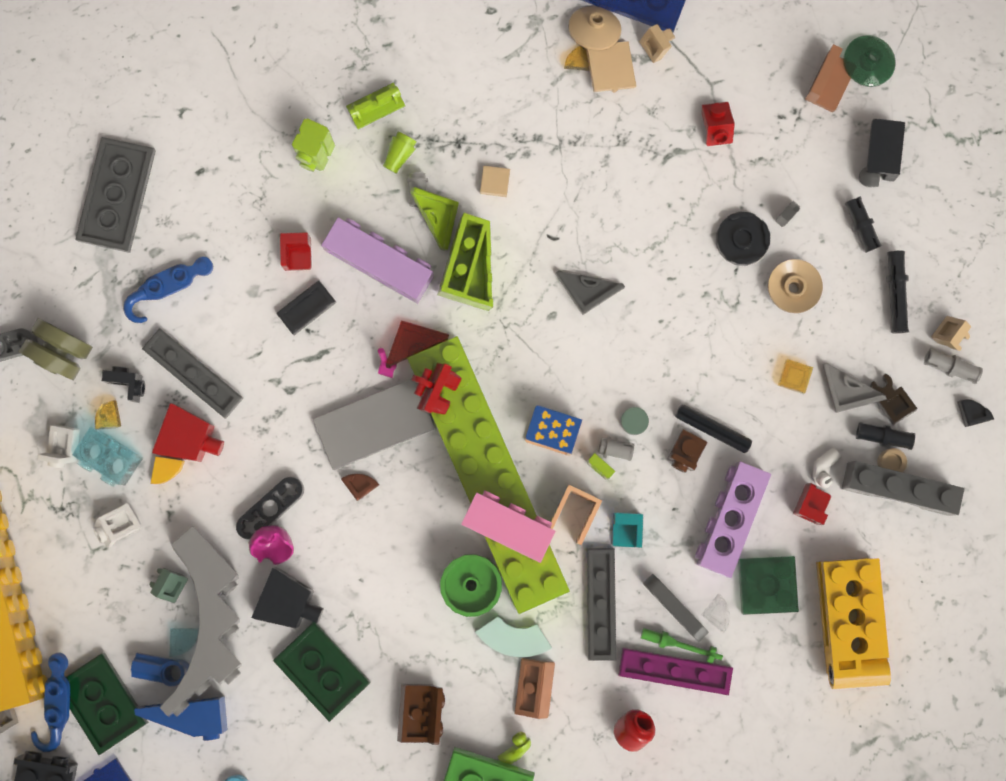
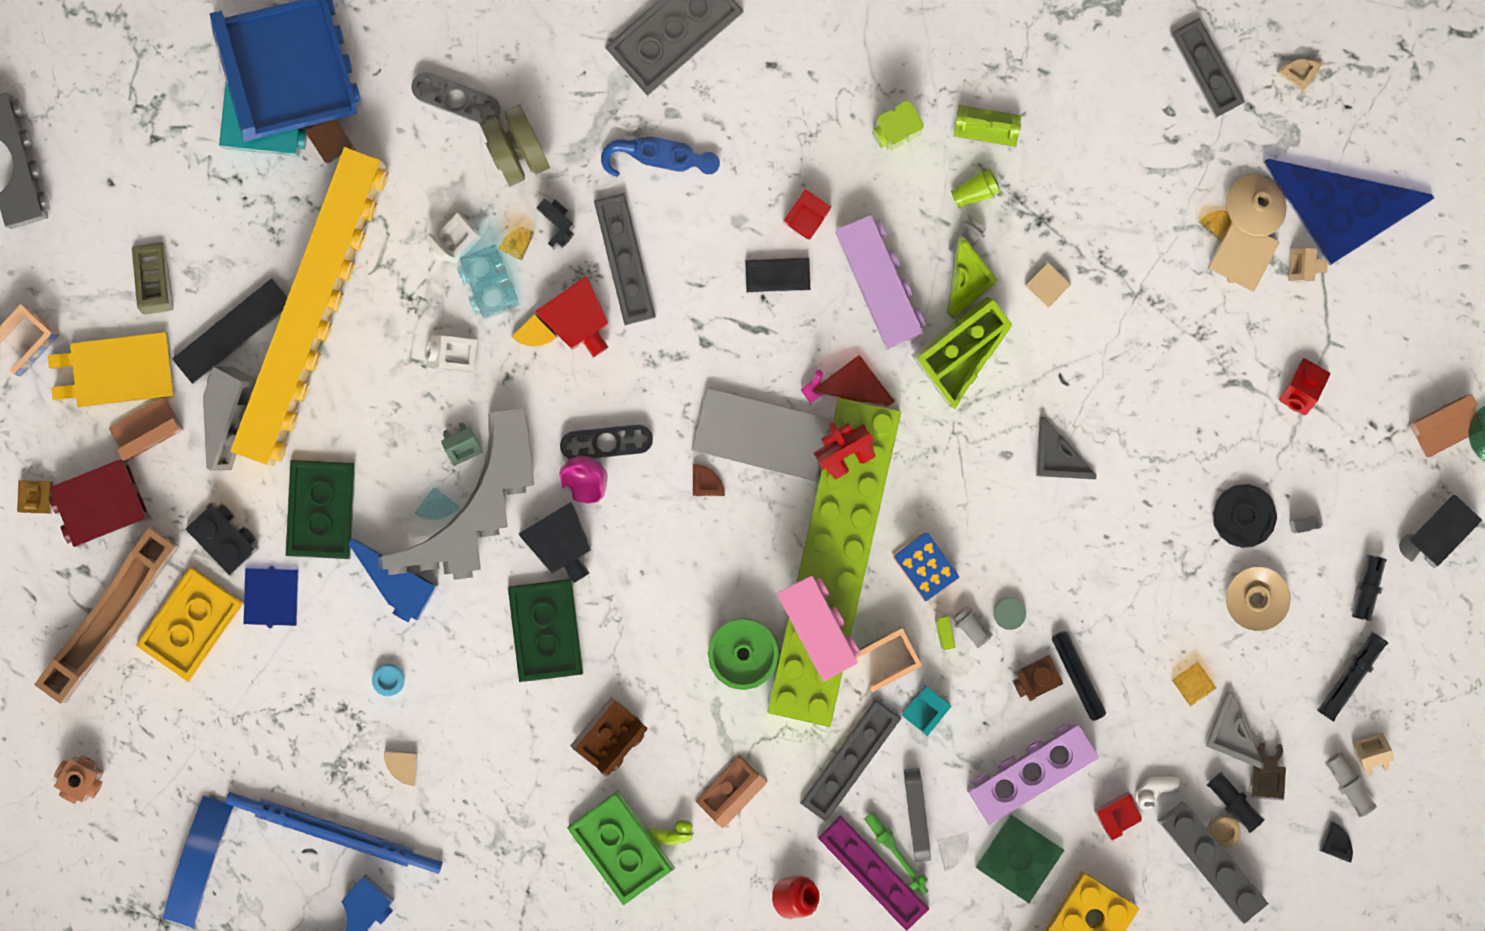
camera: 35 degrees right, 5 degrees up
blue piece [31,652,70,752] -> none
blue piece [131,653,190,686] -> none
light aqua tile [475,616,552,657] -> none

